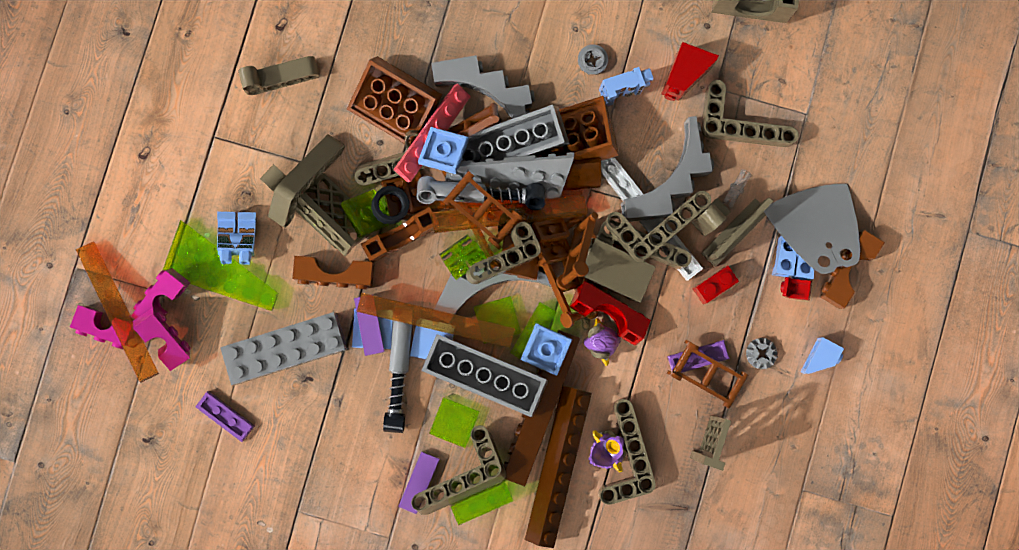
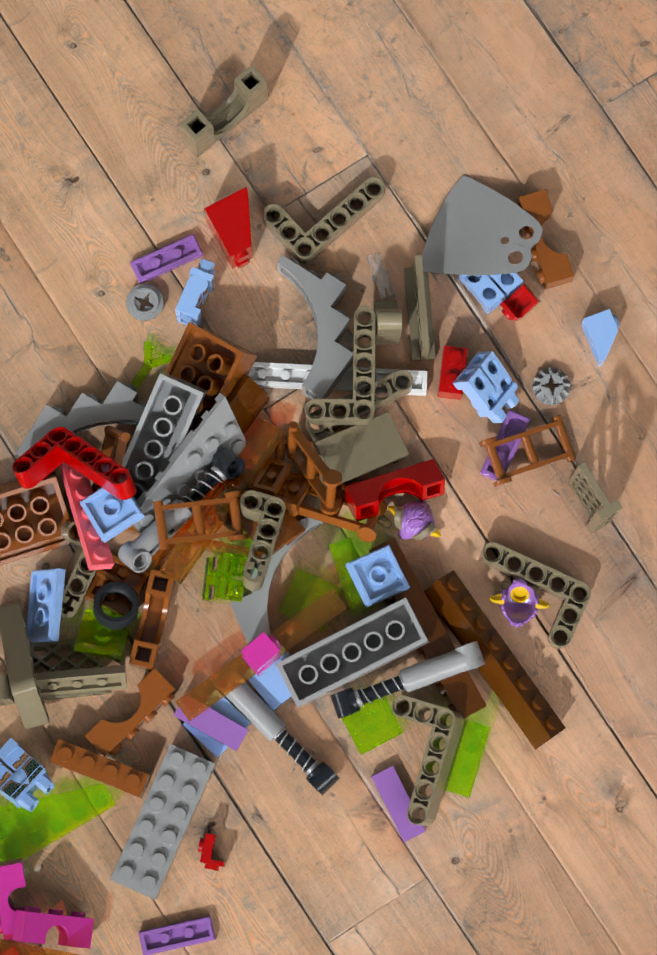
camera: 50 degrees left, 5 degrees down
none -> red beam [12,427,137,500]
none -> light blue tile [26,568,66,643]
none -> dark orange arch [49,739,151,799]
none -> medium lavender tile [130,233,204,284]
none -> clear neon green piece [130,341,172,388]
none -> red bracket [198,833,225,871]
none -> dark pink arch [241,632,281,677]
none -> piece [330,641,486,719]
none -> light blue hips [453,351,520,423]

